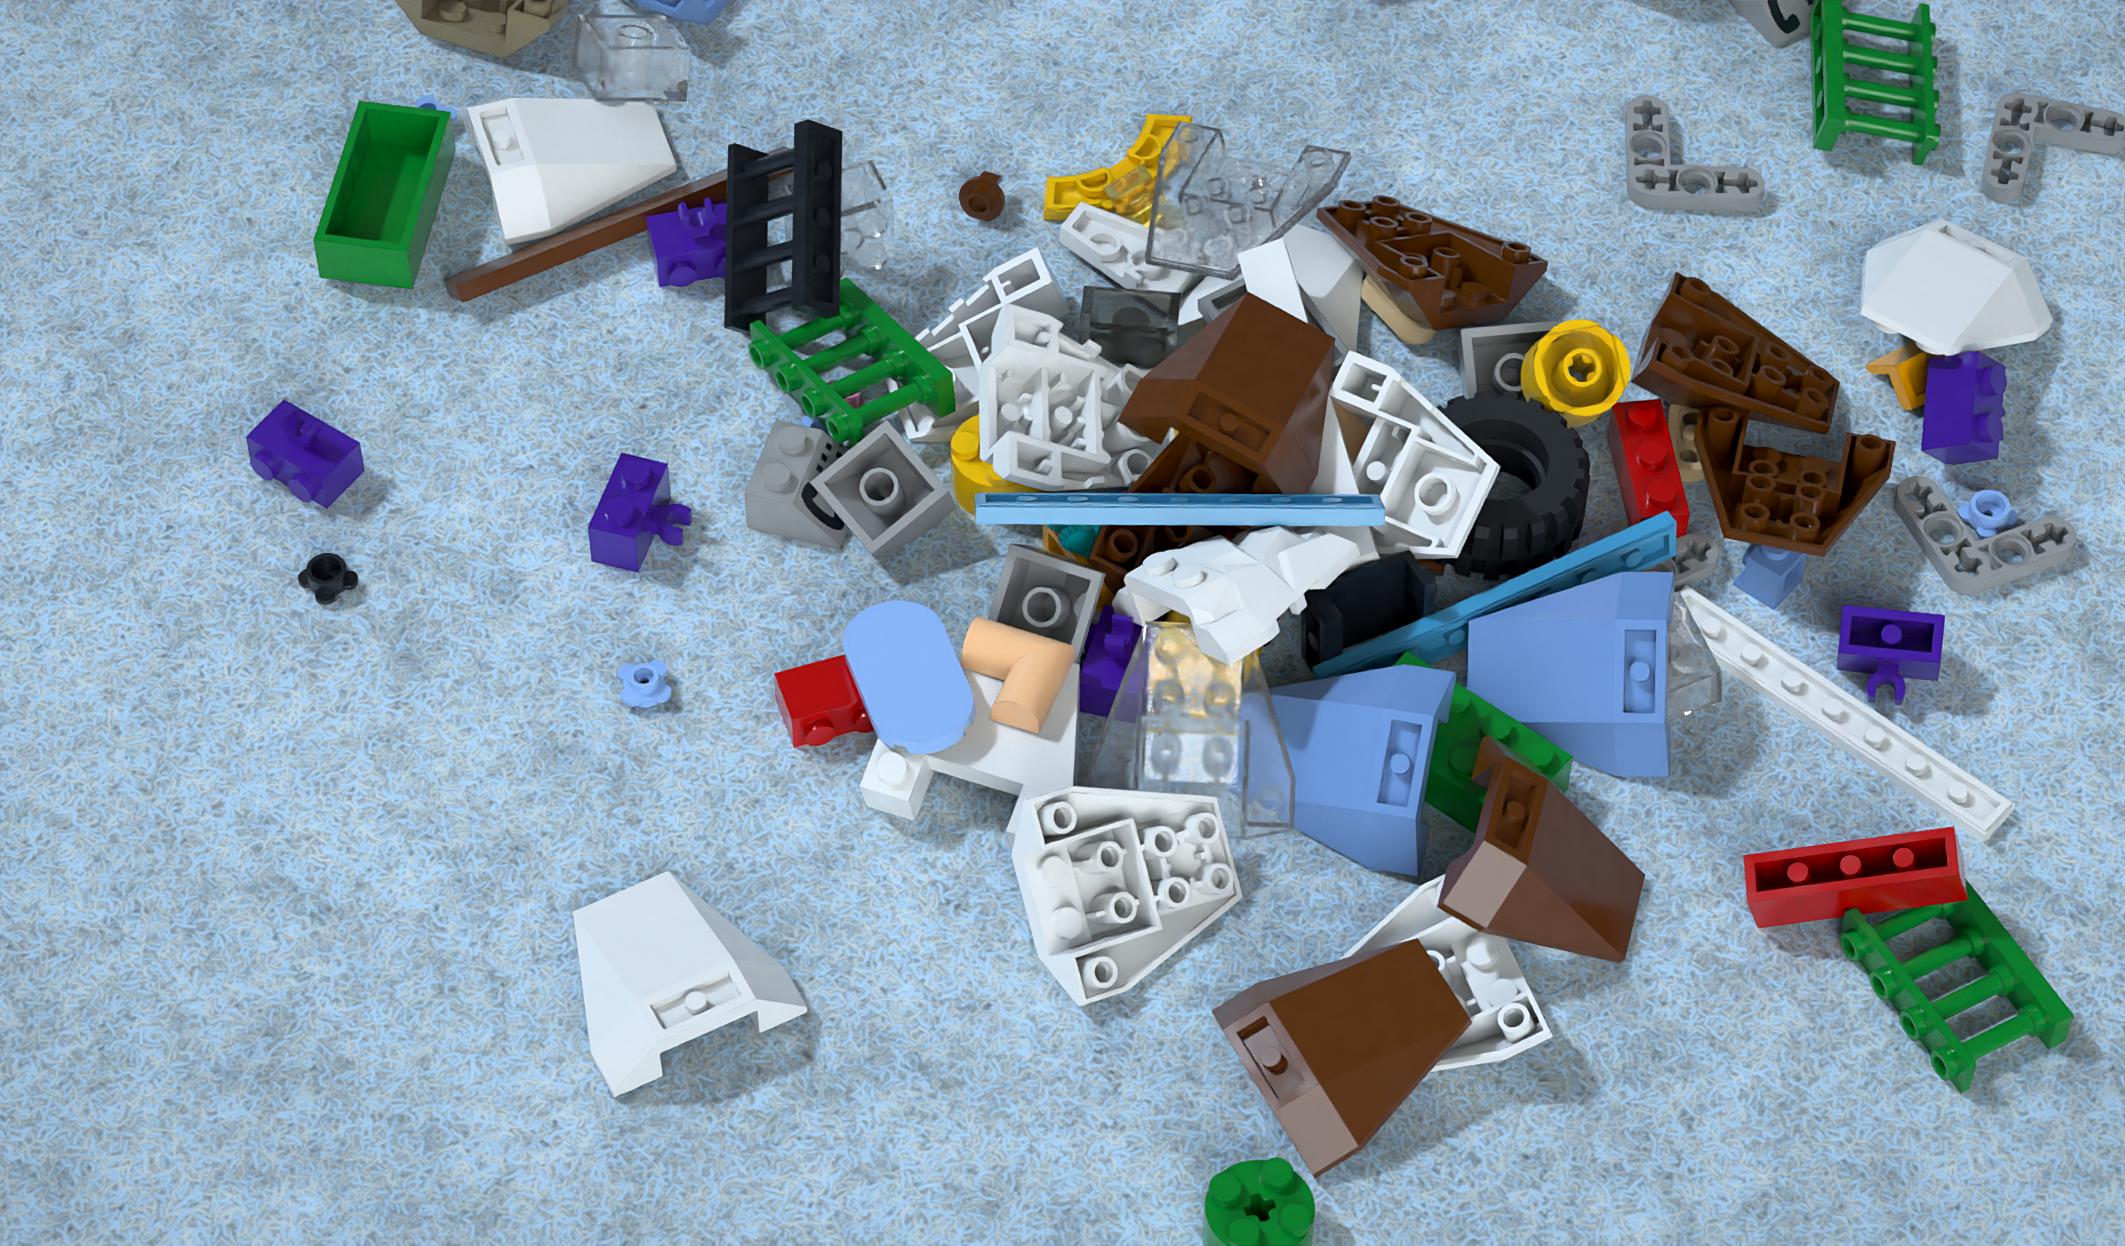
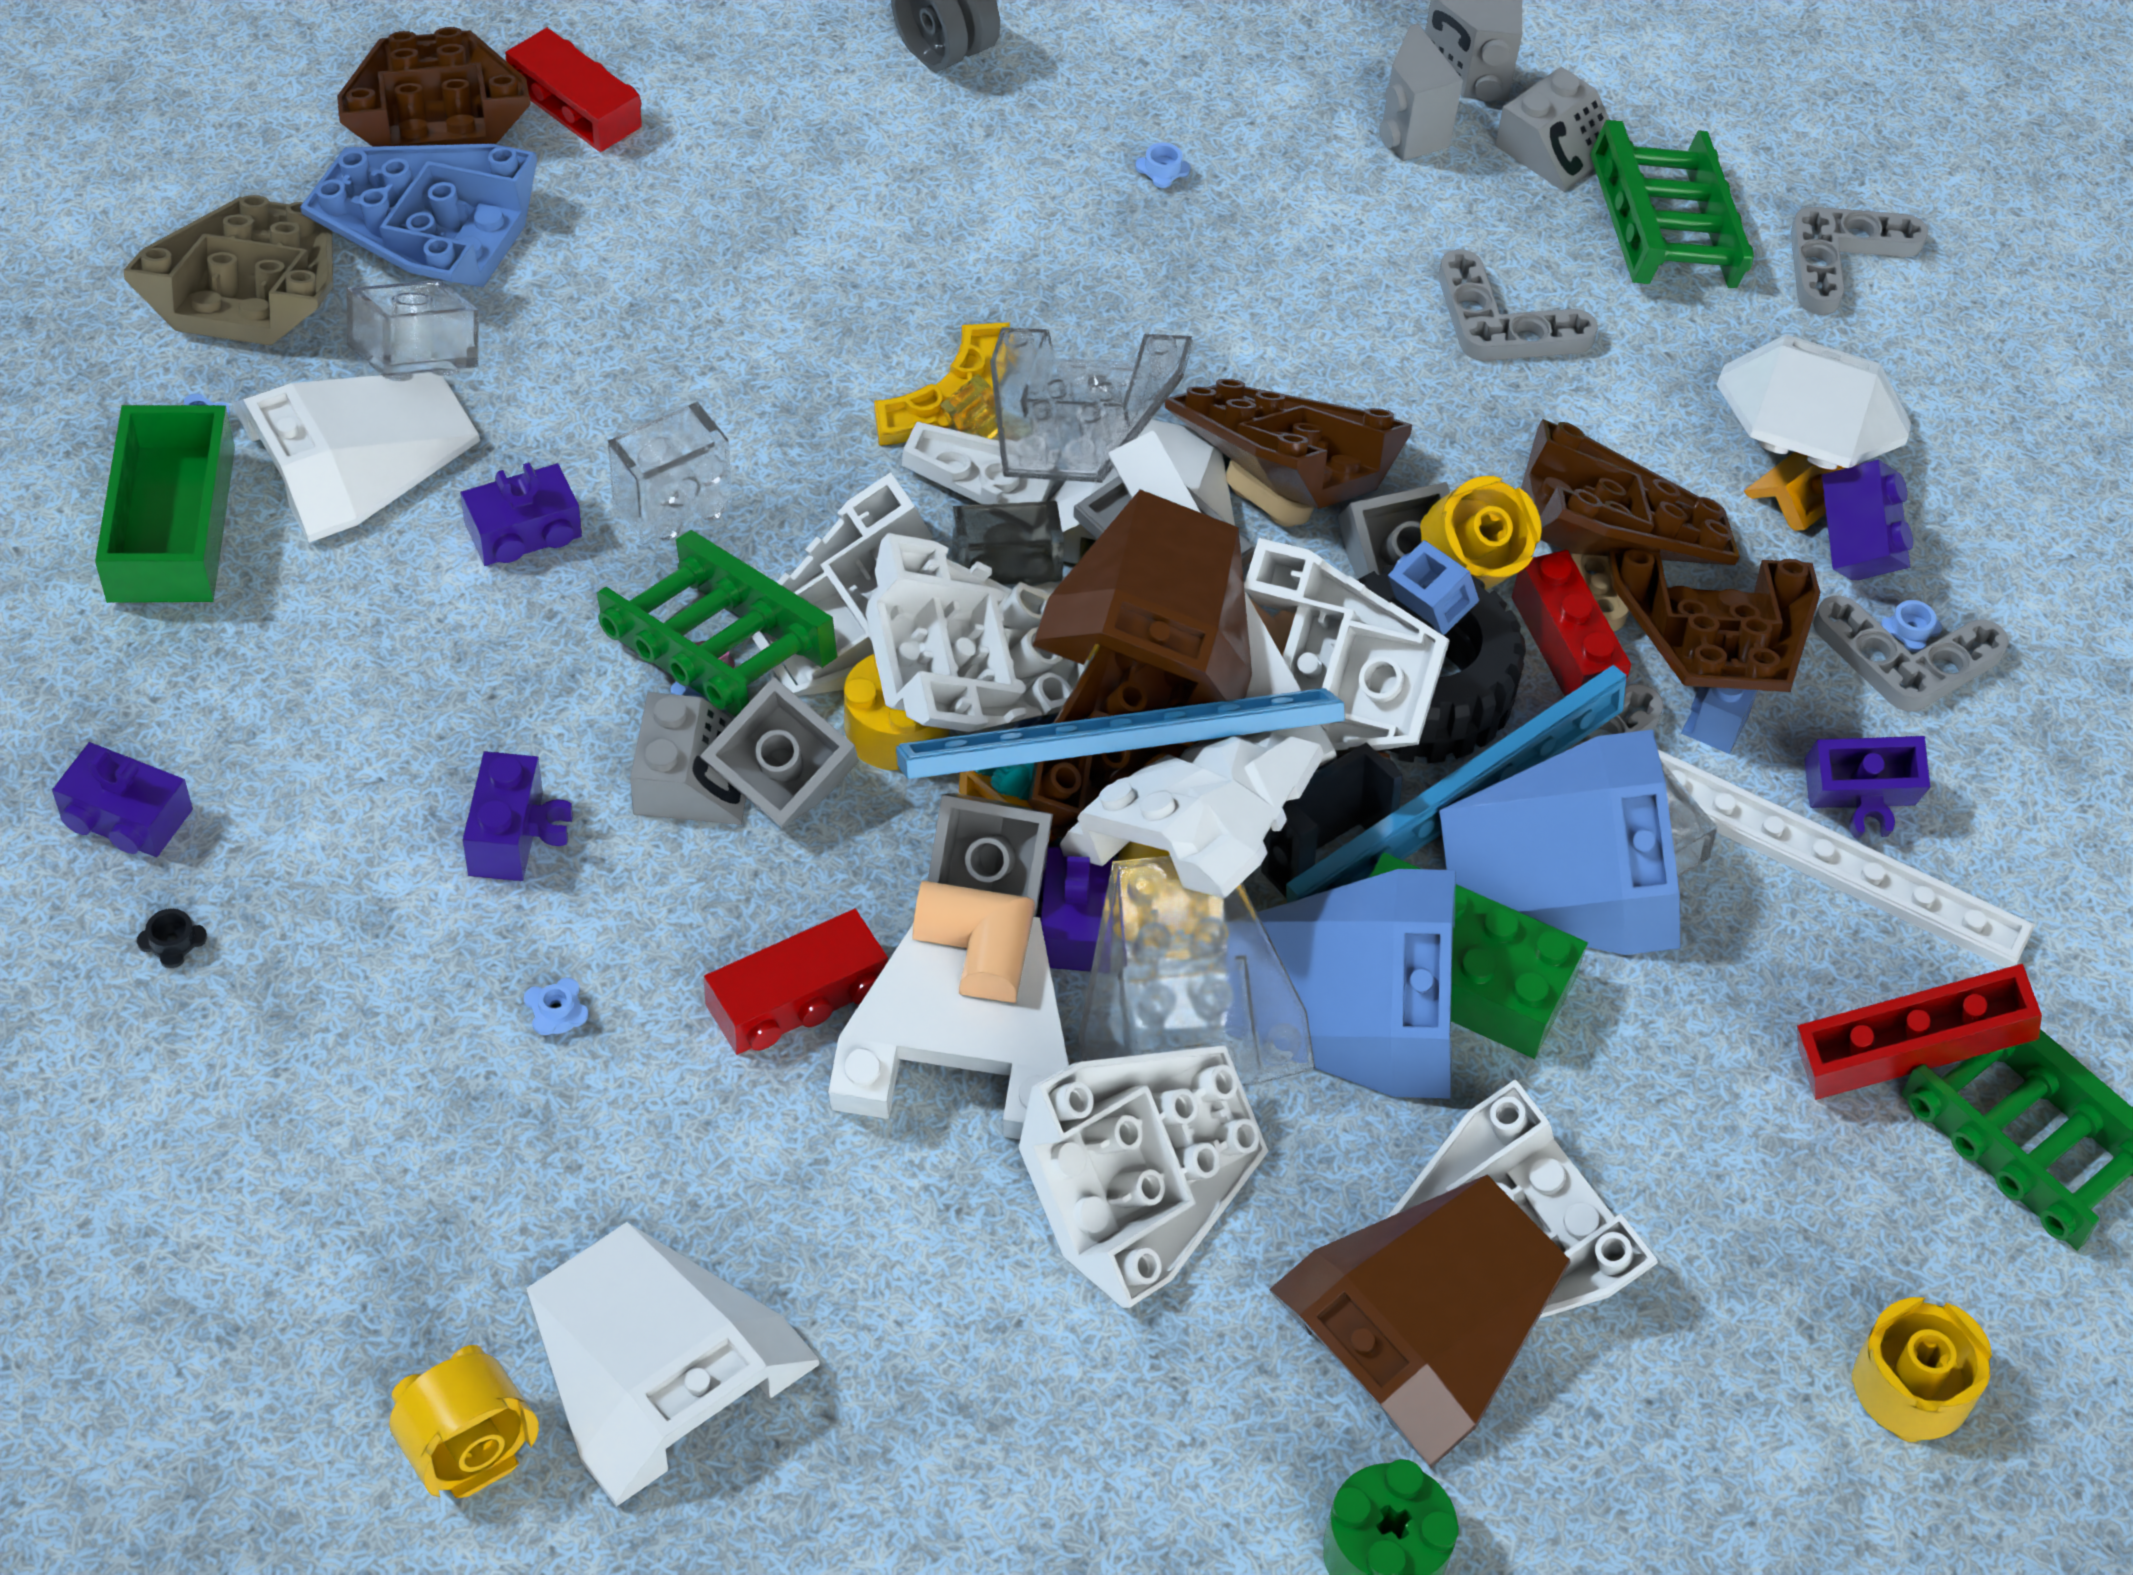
camera: 15 degrees left, 0 degrees up
reddish brown tile [443,146,794,302] -> none
black fence [724,119,842,336] -> none
light blue tile [842,600,976,754] -> none
reddish brown plate [959,170,1005,222] -> none
reddish brown wedge [1437,735,1645,963] -> none
none -> yellow brick [389,1344,539,1498]
none -> medium blue brick [1387,540,1479,636]
none -> yellow brick [1851,1297,1992,1442]

